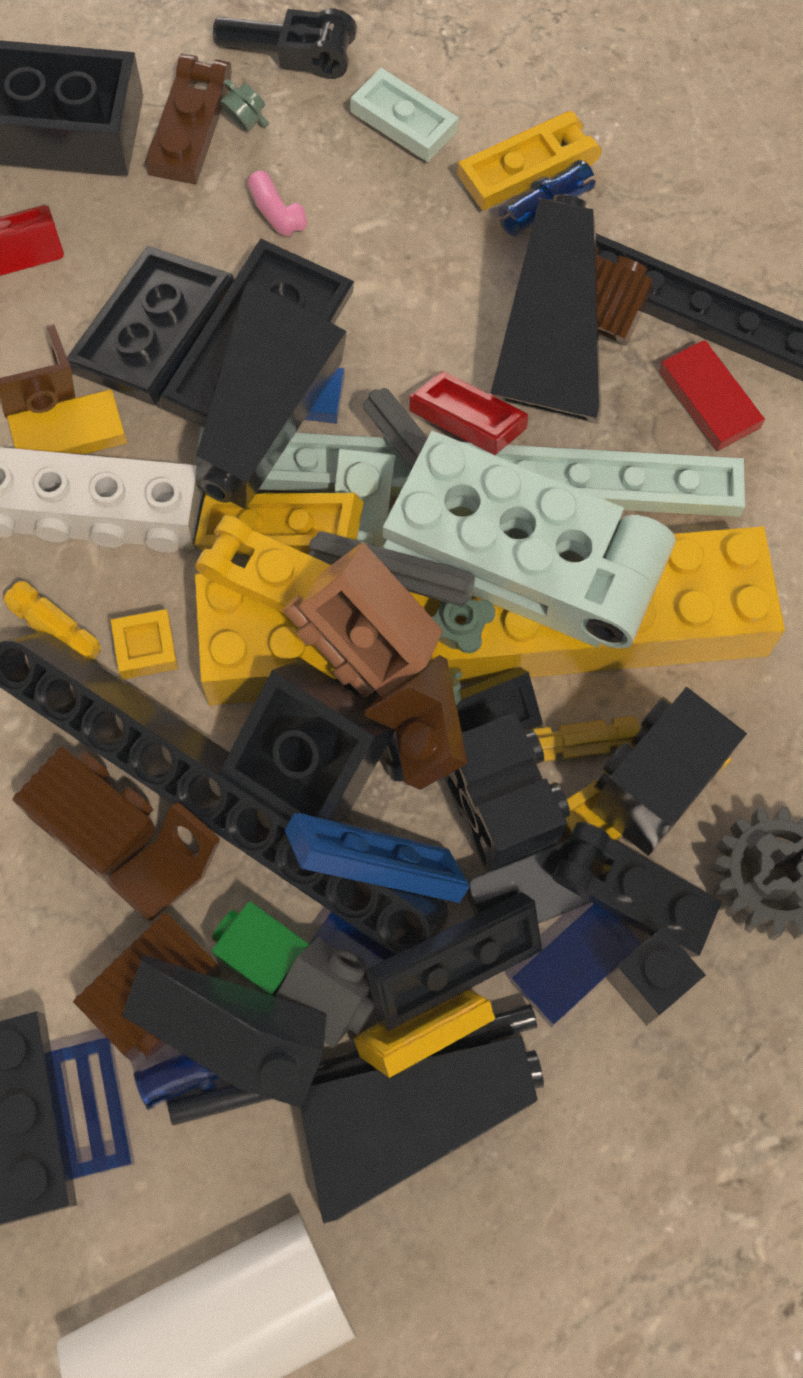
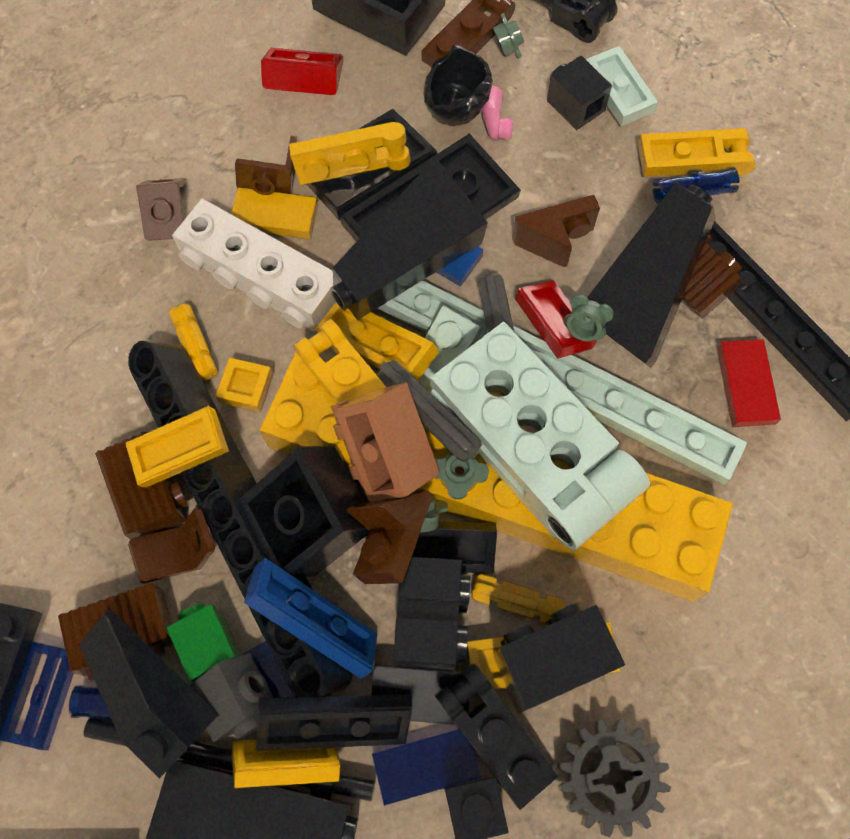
camera: 30 degrees right, 0 degrees up
none -> yellow tile [125,406,229,488]
none -> yellow plate [289,122,411,185]
none -> black hair [423,45,493,126]
none -> reddish brown slope [512,195,600,267]
none -> black brick [547,55,612,131]
none -> sand green plate [564,295,614,341]

